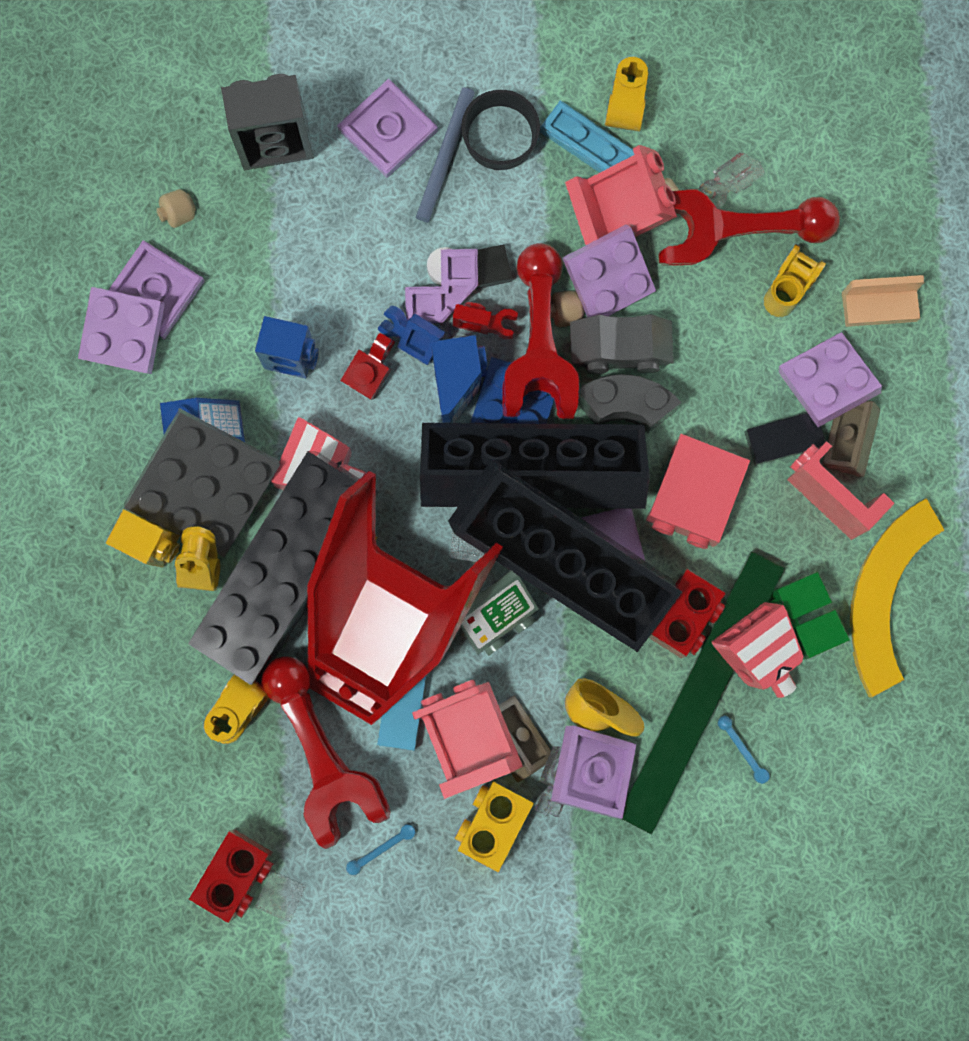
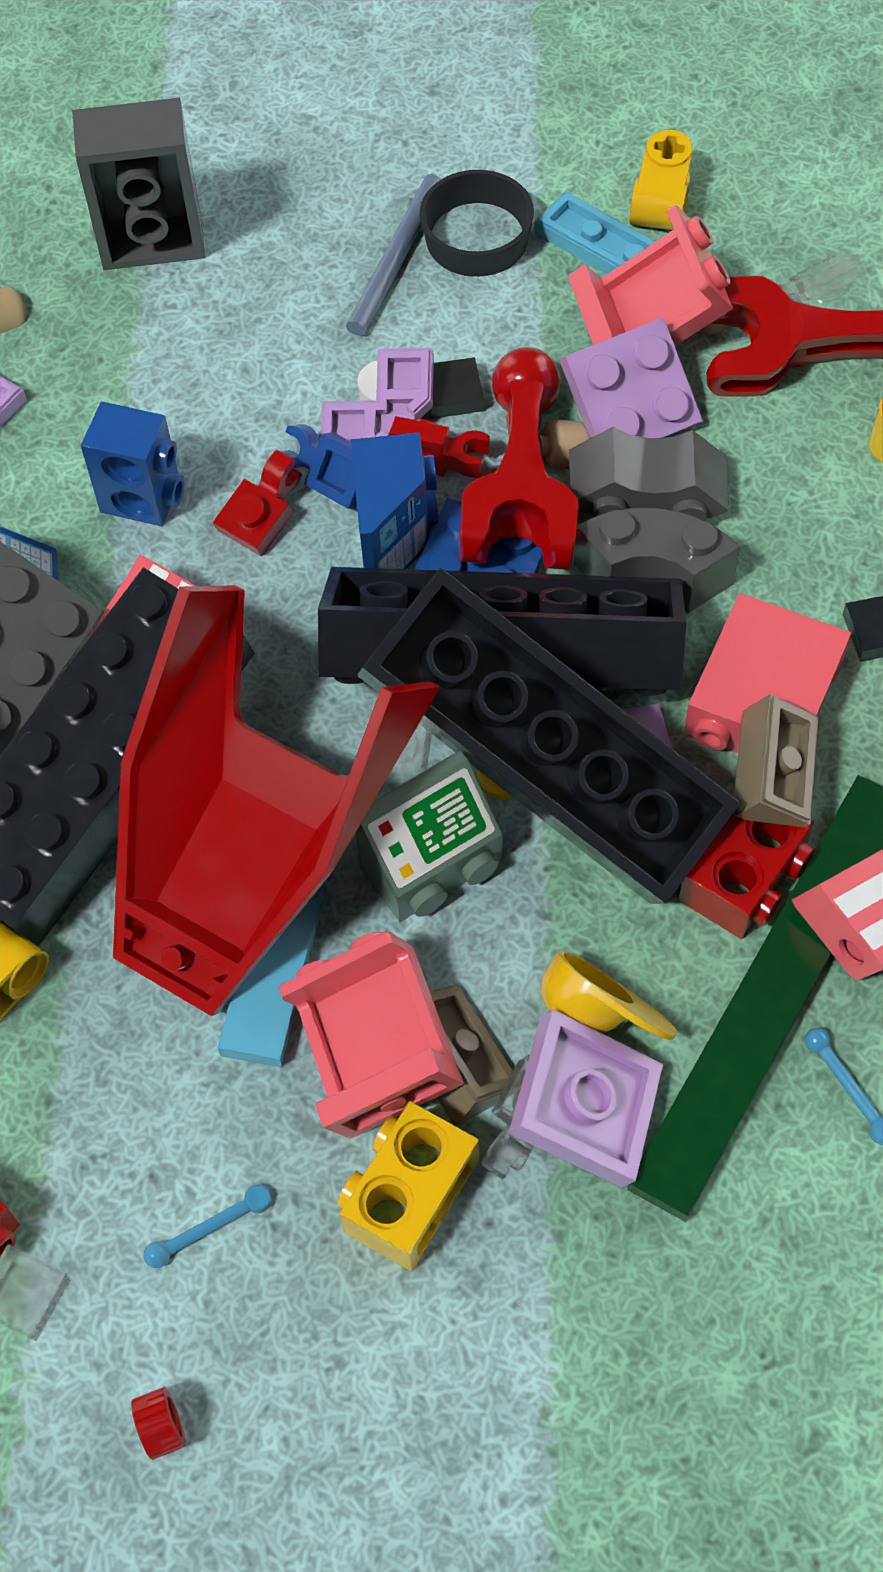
camera: 10 degrees right, 20 degrees down
red piece [262,656,390,849] -> none
lavender tile [337,79,438,178] -> none
none -> red axle [131,1386,186,1460]
none -> dark tan slope [733,694,819,827]

